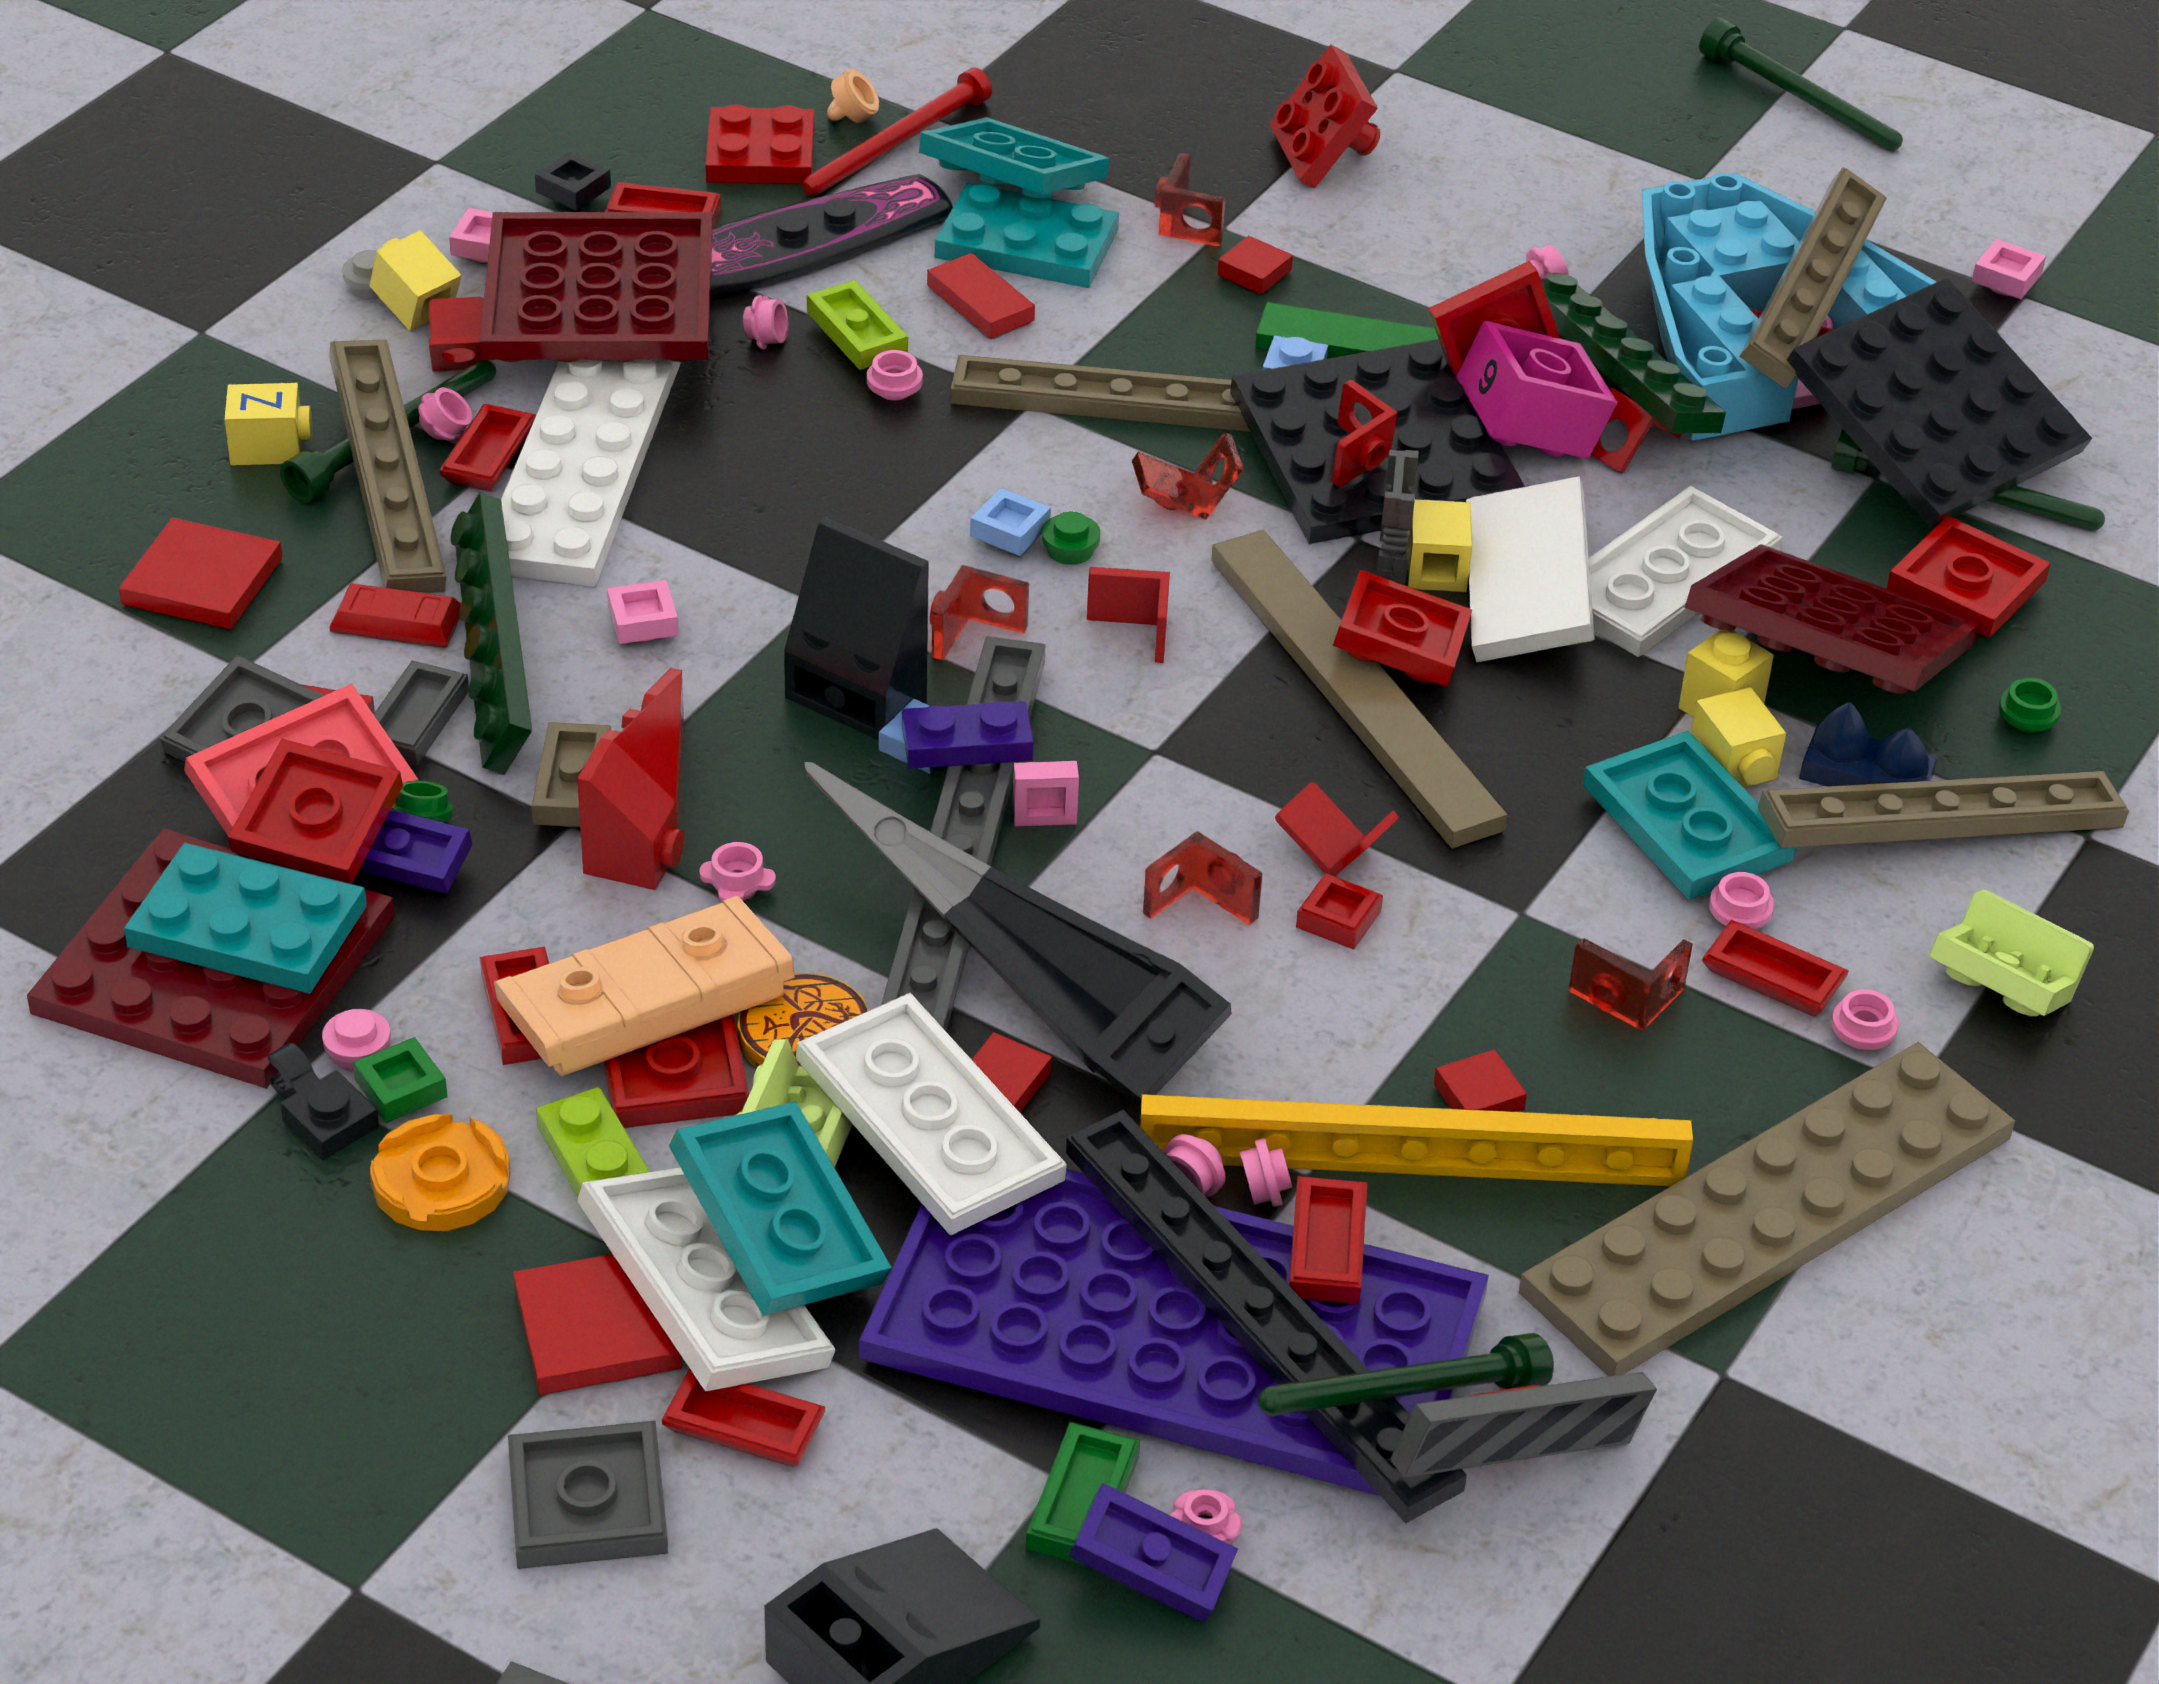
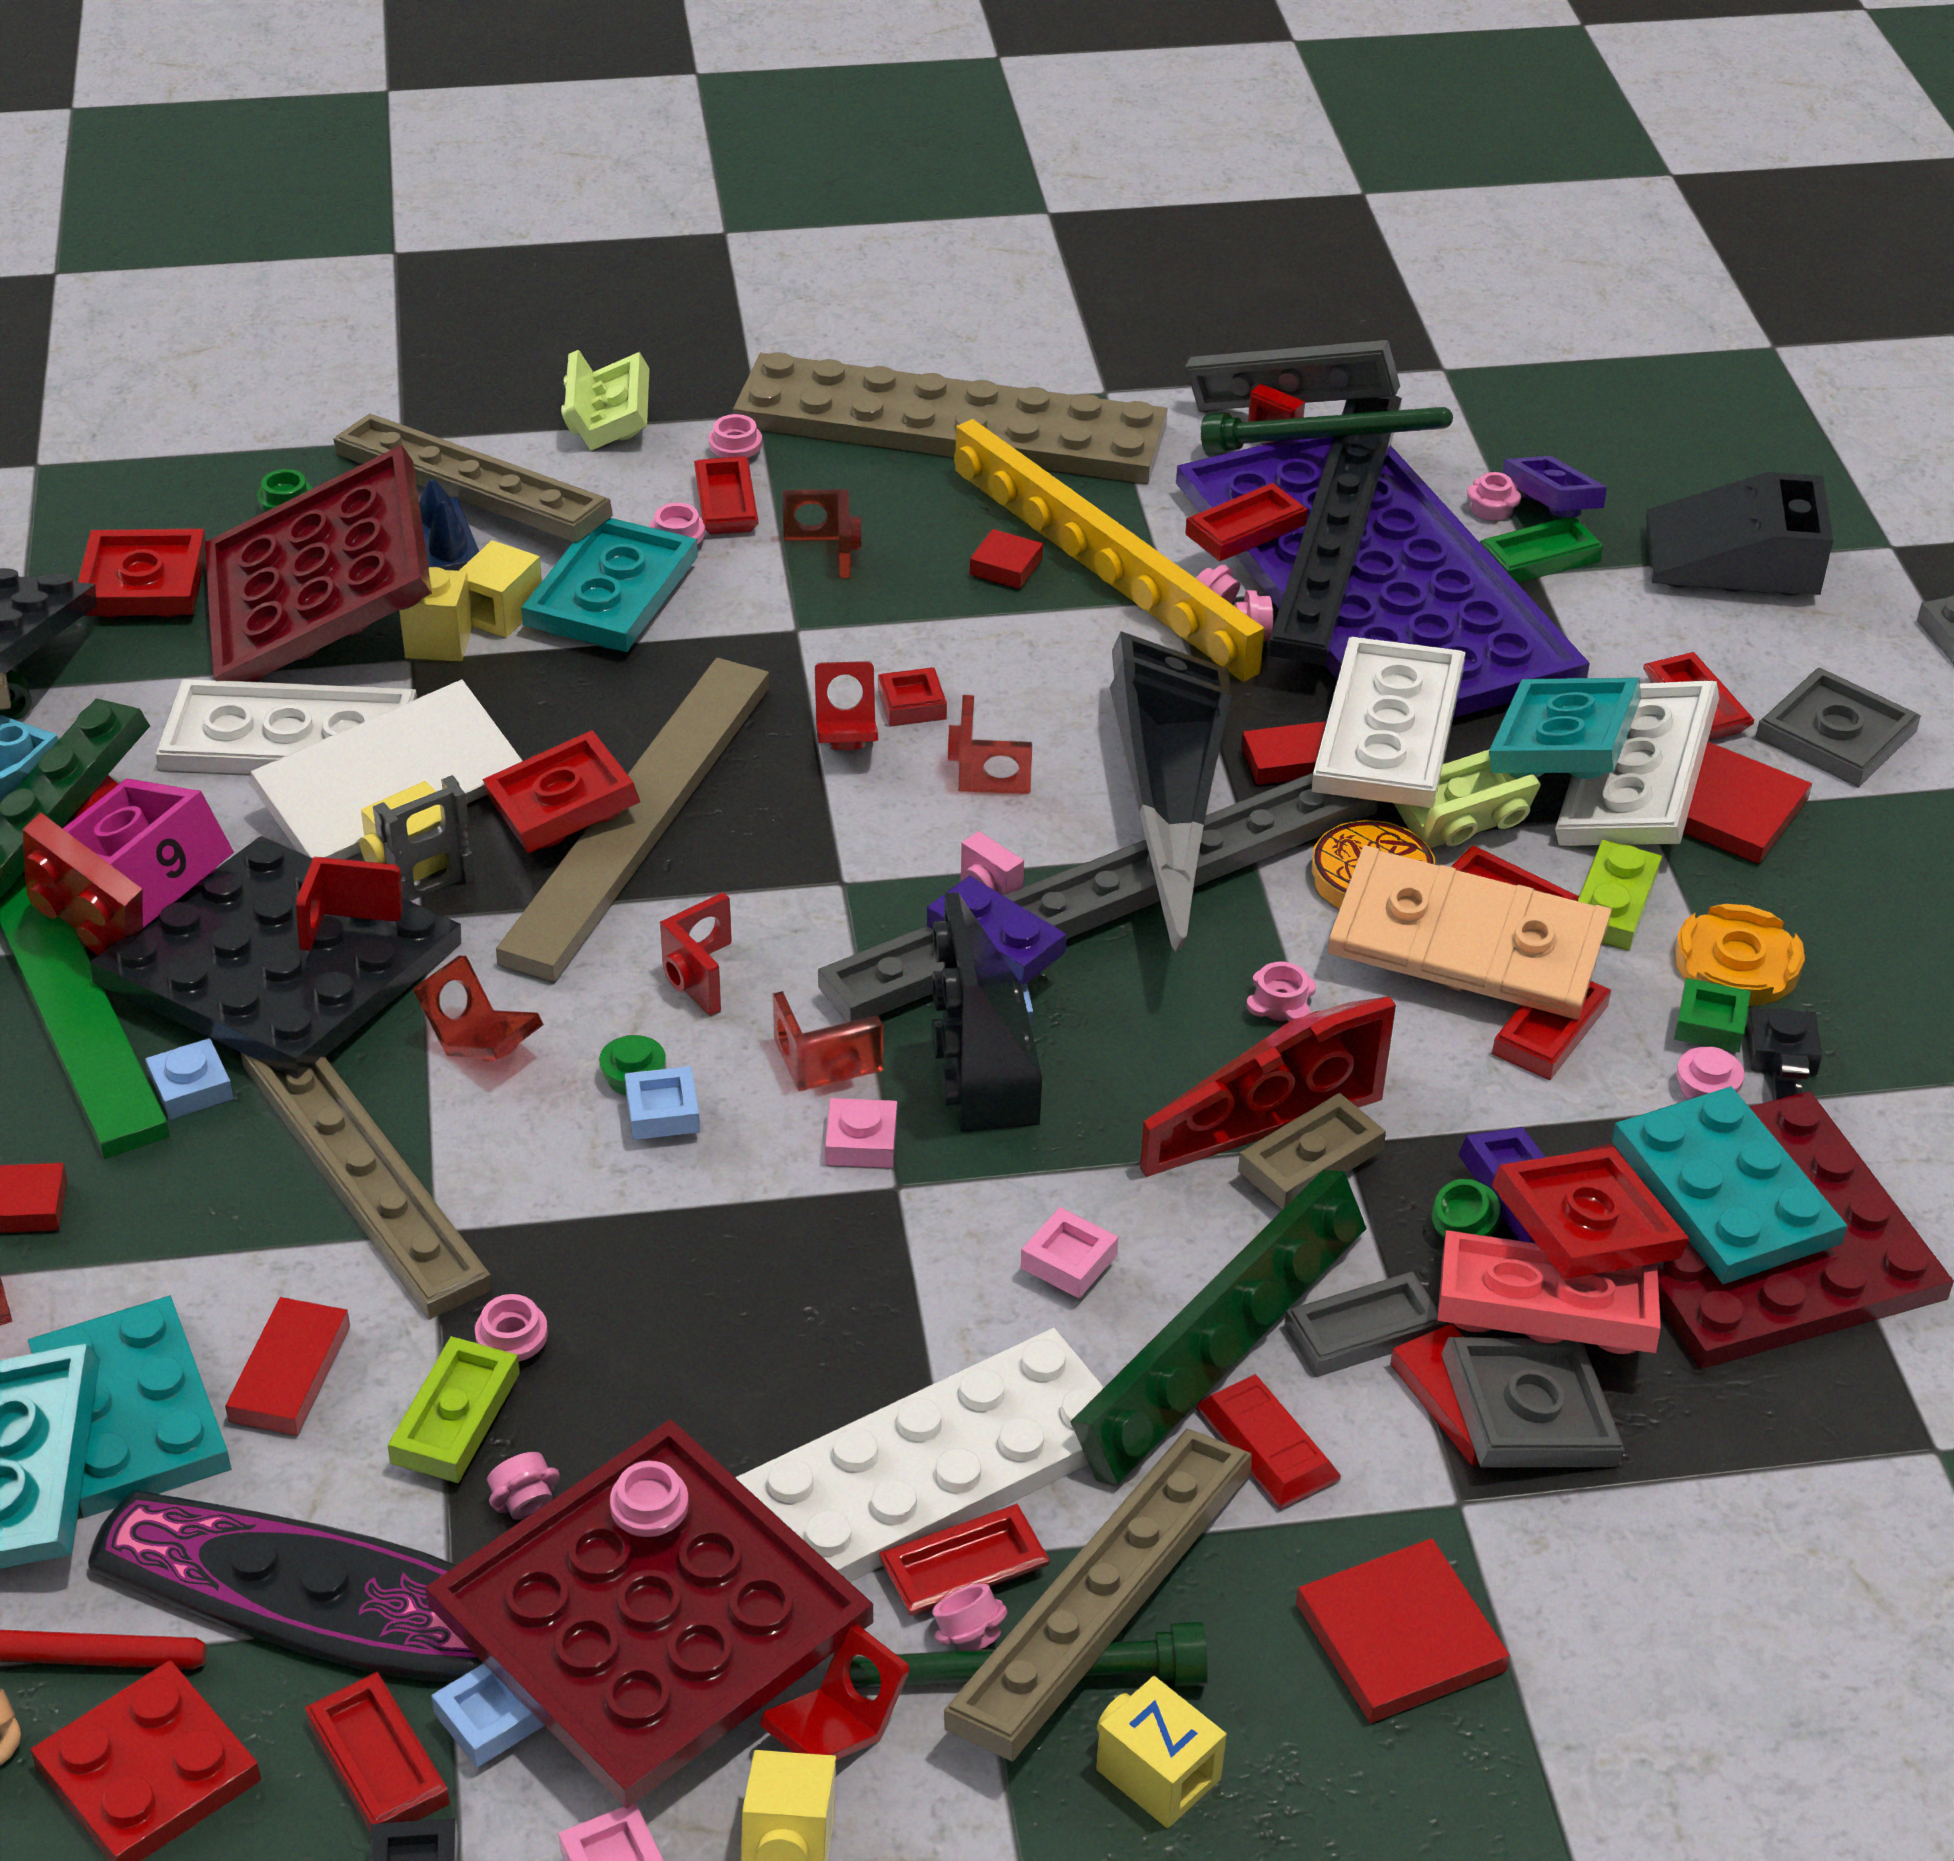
camera: 130 degrees left, 0 degrees up
none -> bright pink plate [610,1461,689,1537]

